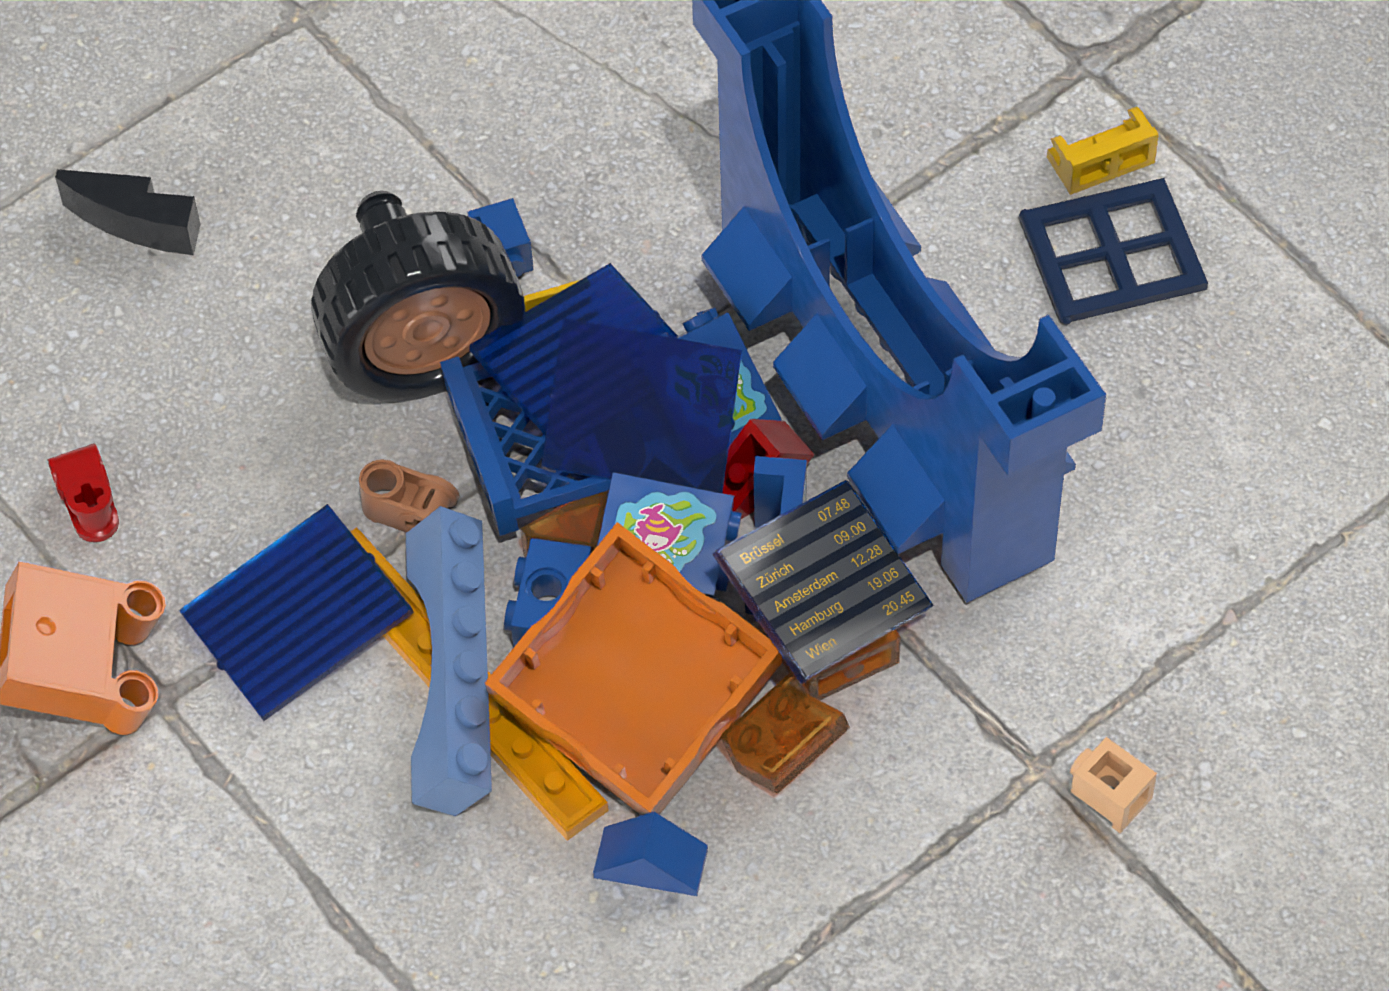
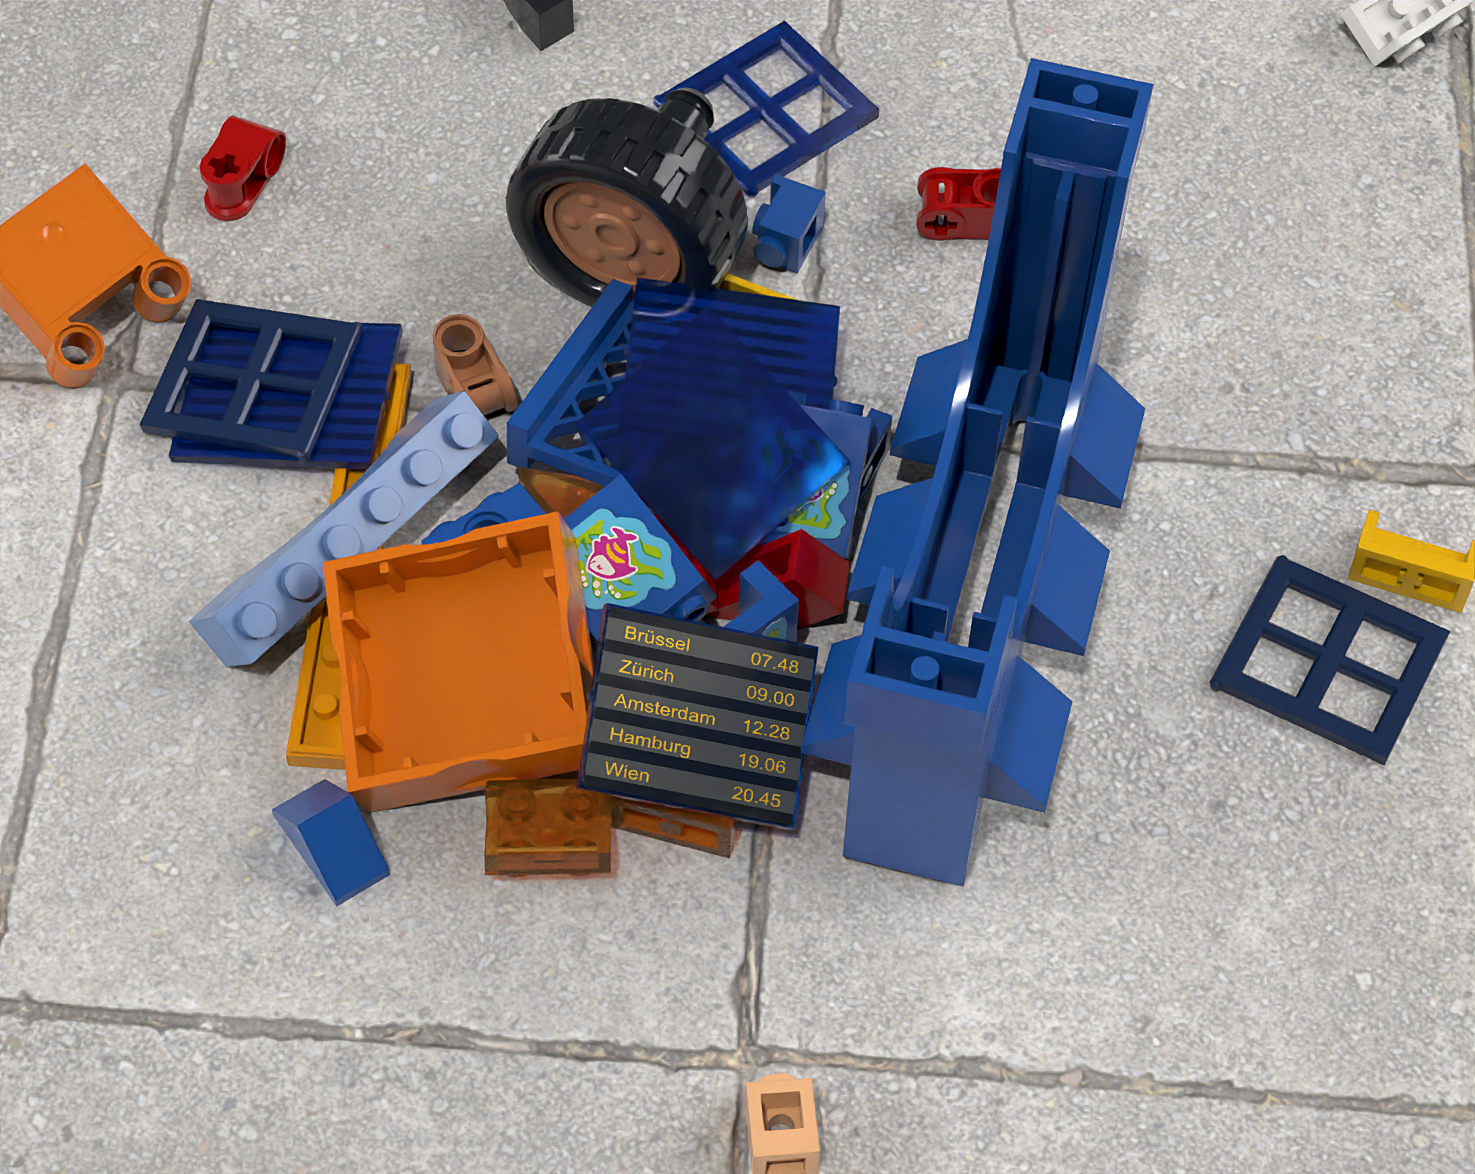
camera: 40 degrees right, 0 degrees up
none -> dark blue window [139,299,363,461]
none -> clear blue window [653,20,879,197]
none -> red piece [916,167,1001,241]

